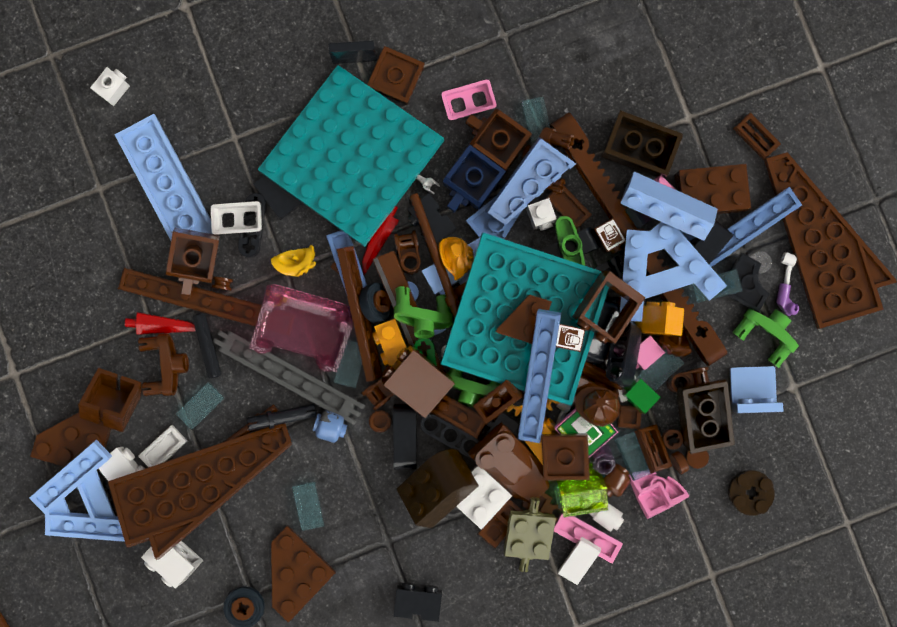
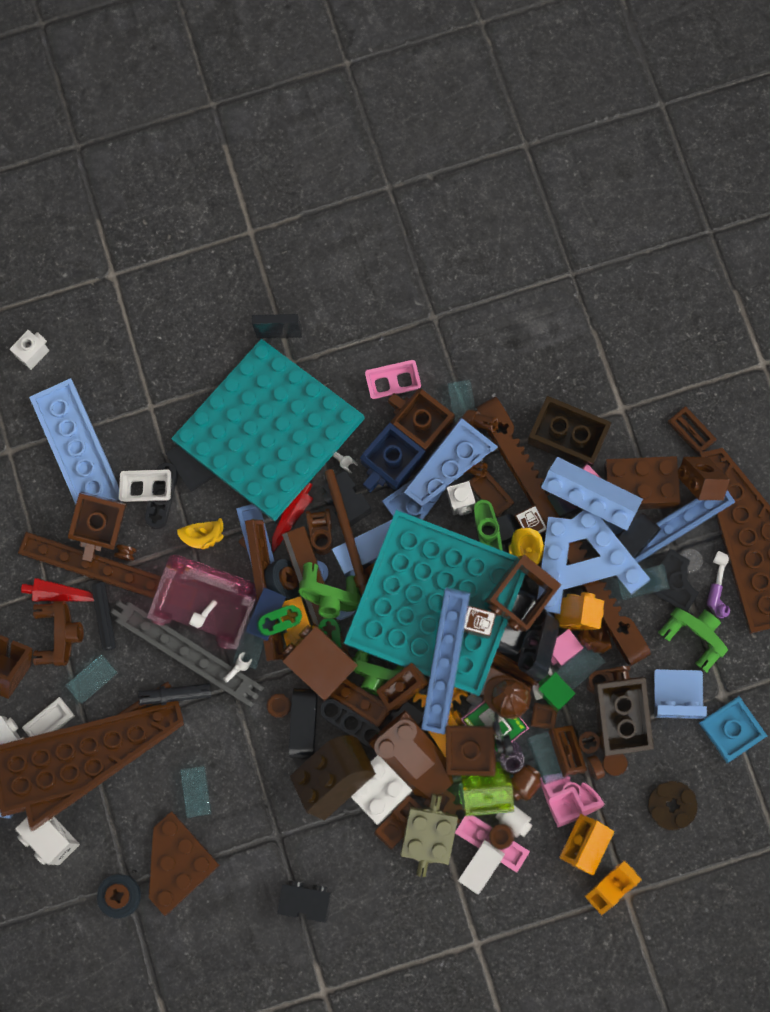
camera: 15 degrees right, 10 degrees down
medium blue head [313,411,347,443] -> none
reddish brown piece [361,378,394,411] -> none
reddish brown tile [367,46,425,105] -> none
light orange hat [439,237,474,280] -> none
reddish brown wing [495,295,552,344] -> none
none -> white hand [189,600,217,628]
none -> white hand [223,652,252,683]
none -> dark blue tile [245,587,286,641]
none -> green beam [257,605,302,636]
none -> reddish brown tile [489,824,515,849]
none -> black plate [492,712,514,758]
none -> yellow hat [508,528,544,565]
none -> light orange brick [559,814,614,876]
none -> light orange brick [585,861,642,915]
none -> reddish brown brick [678,456,730,500]
none -> dark azure tile [699,696,767,763]

